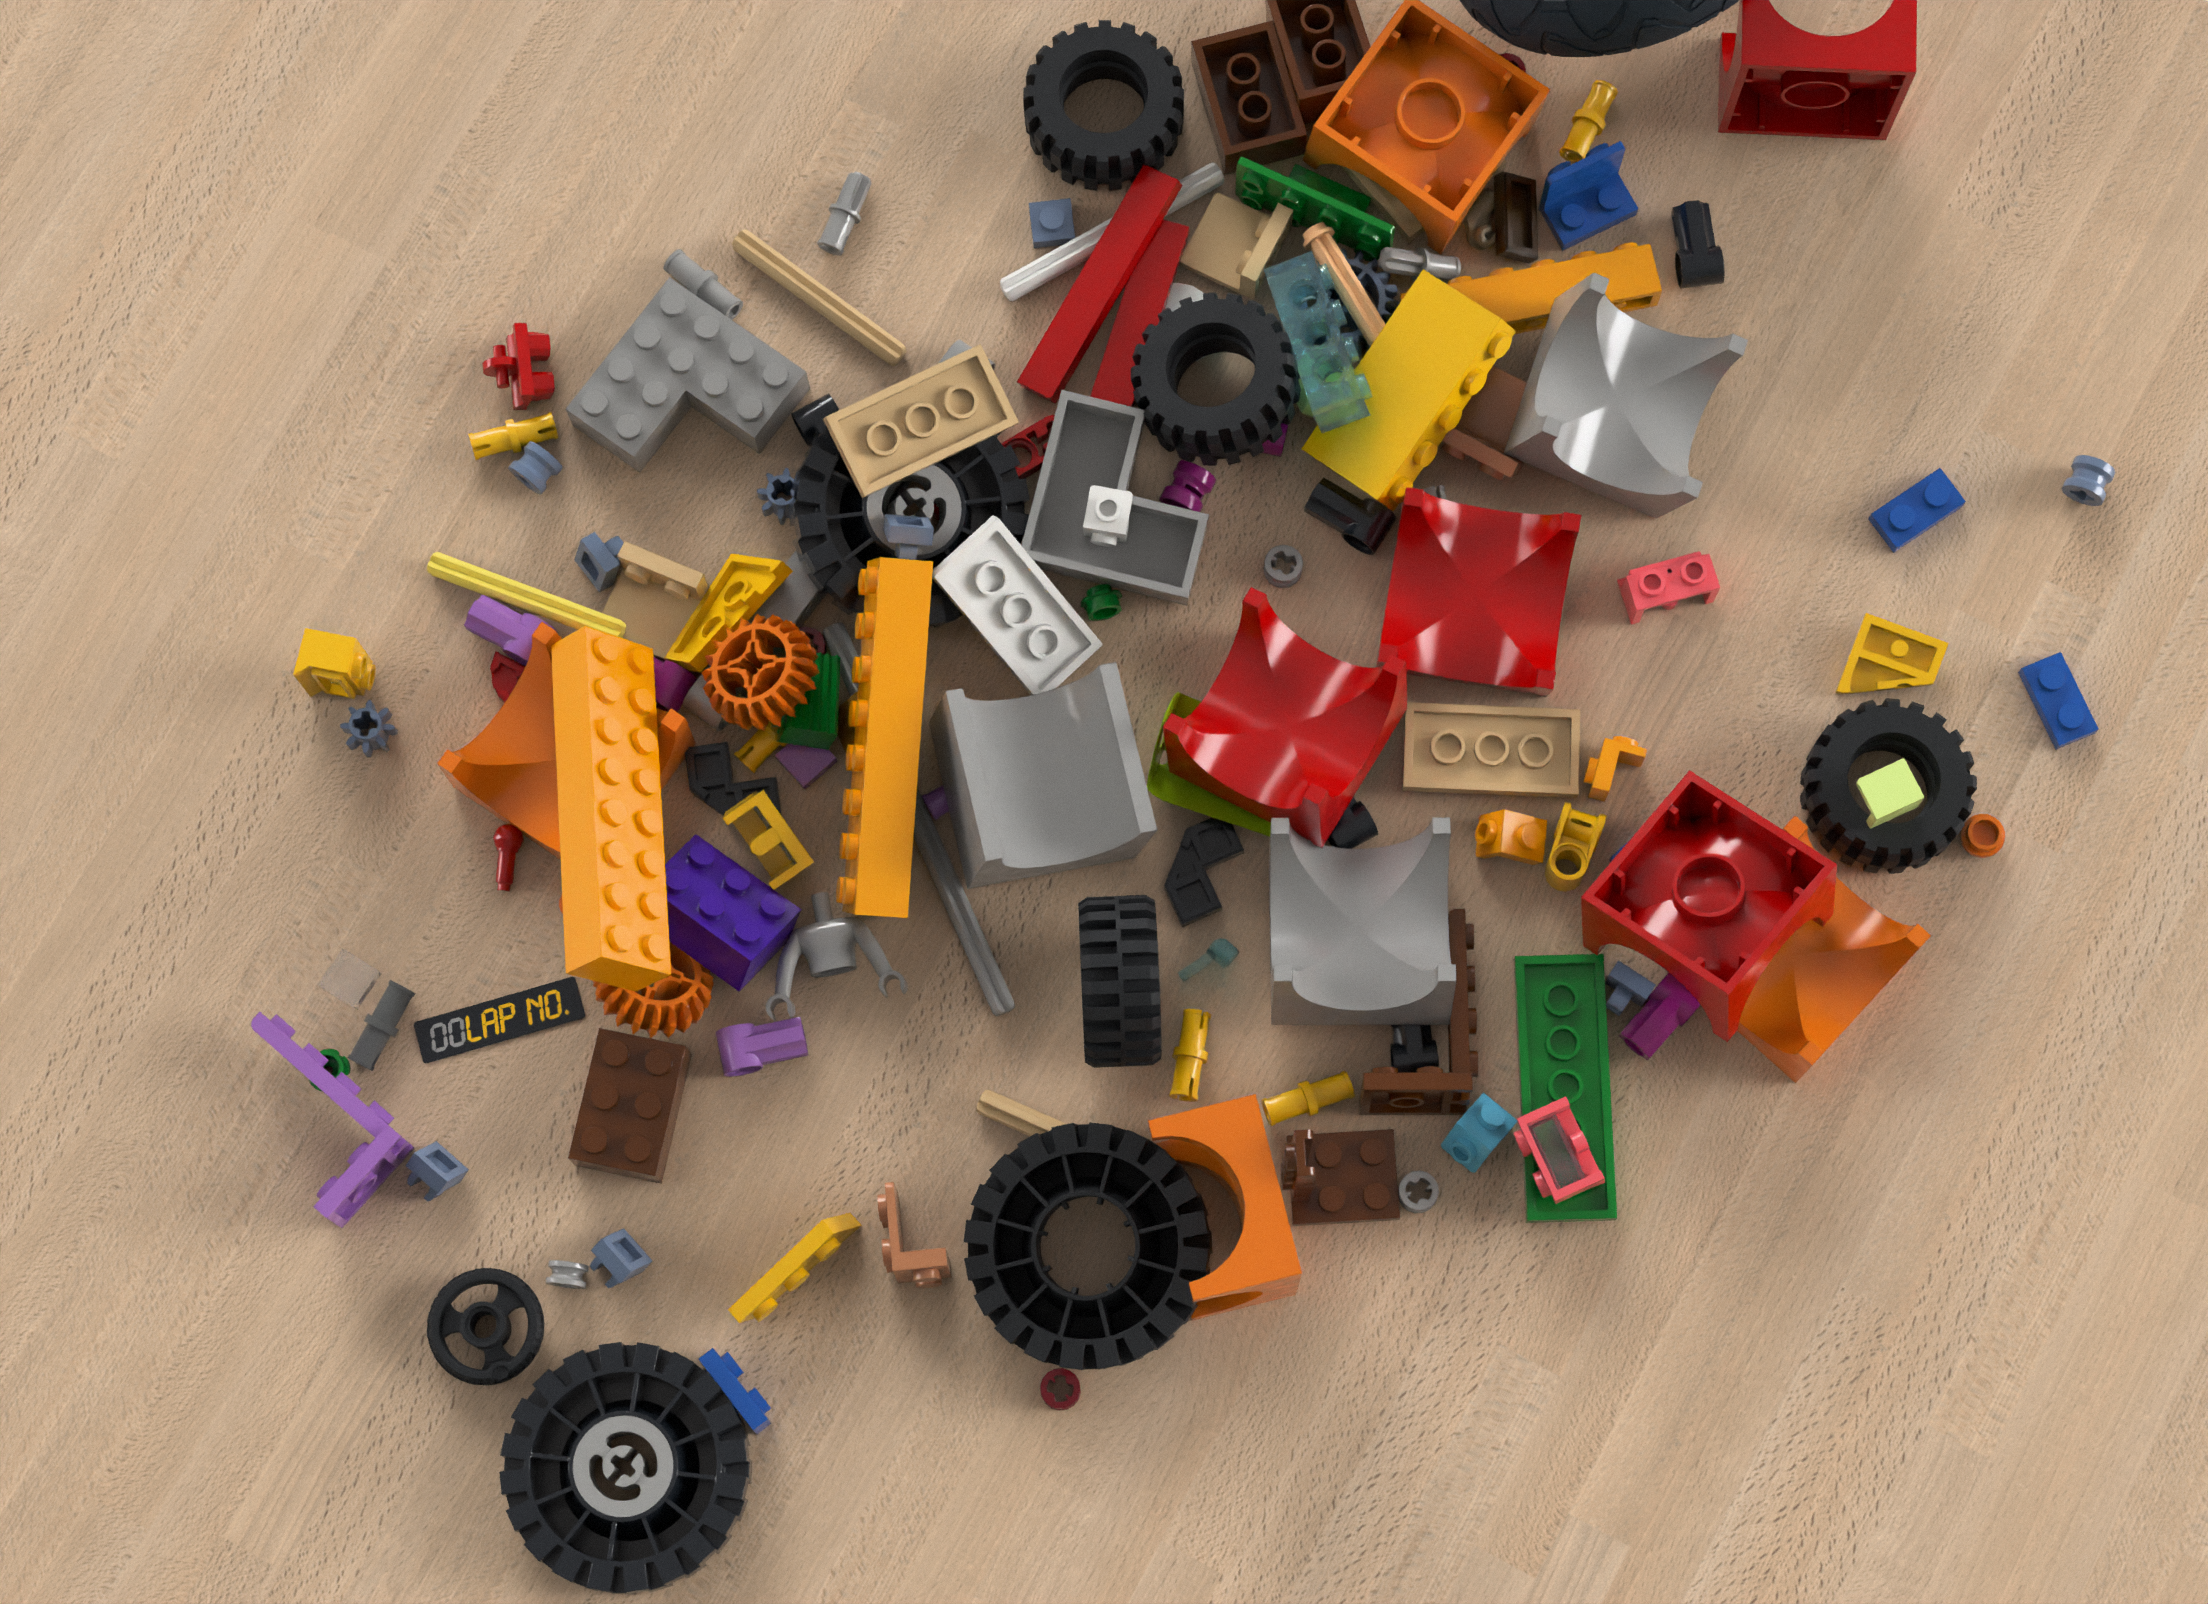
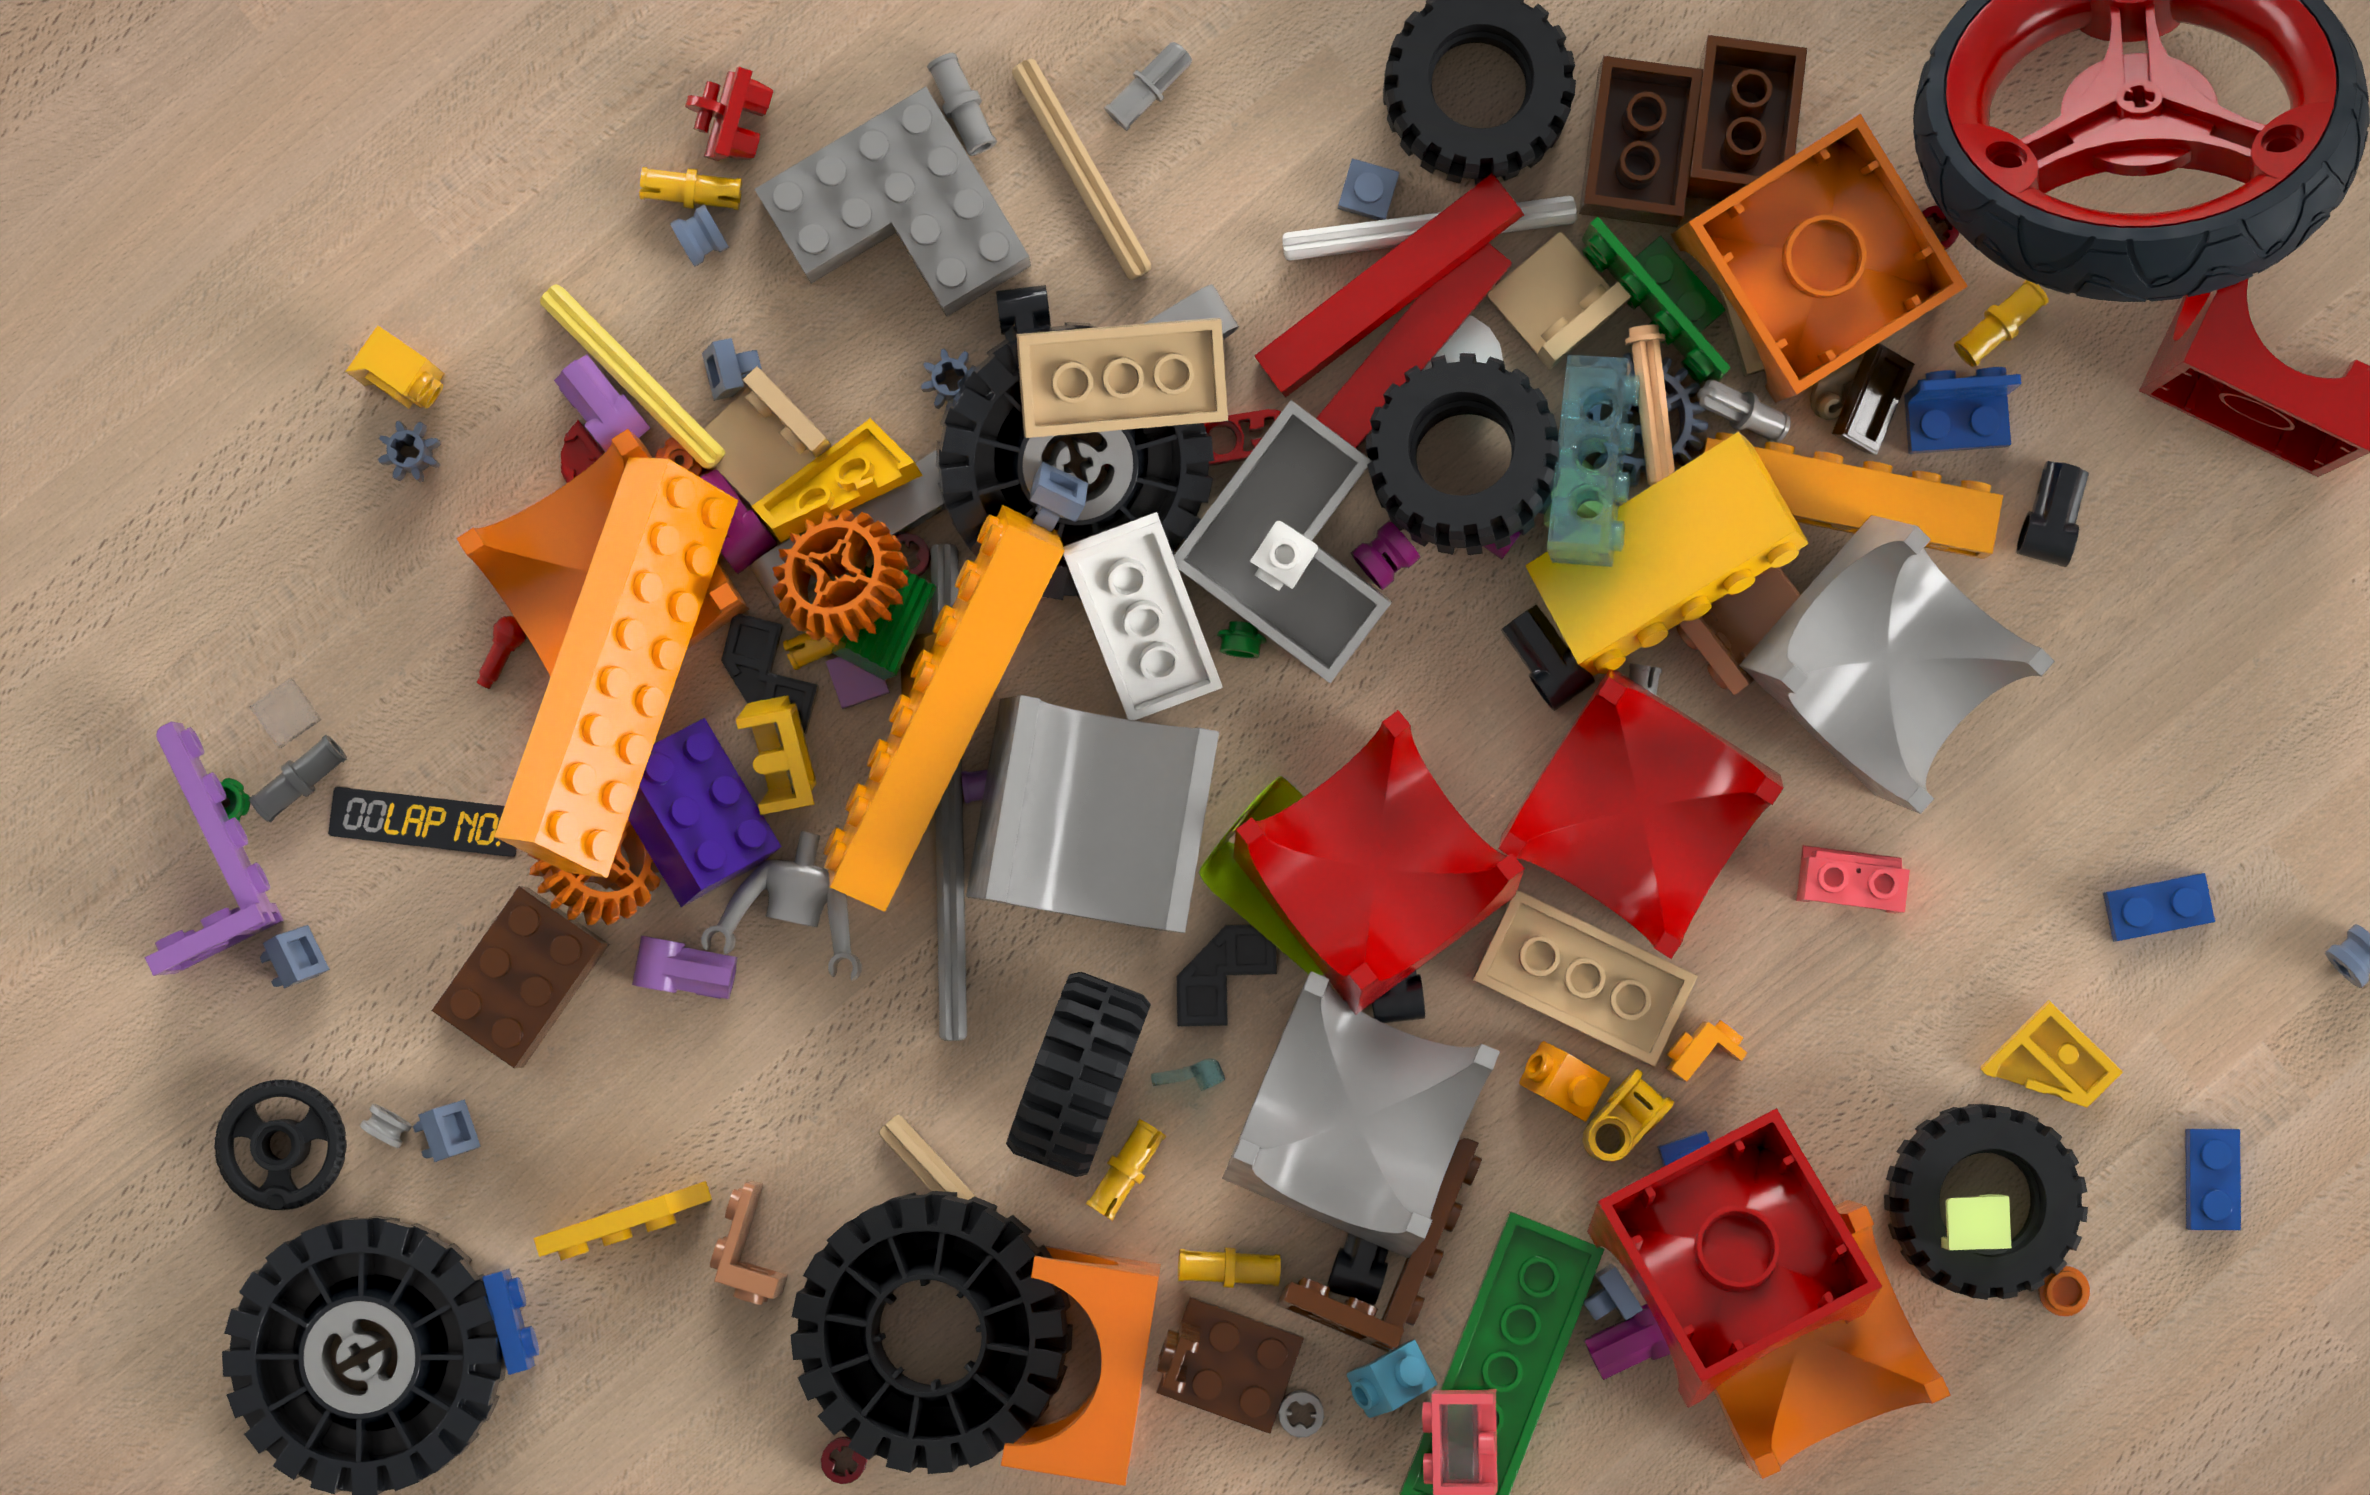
camera: 25 degrees right, 10 degrees up
light grey bush [1264,545,1303,588] -> none

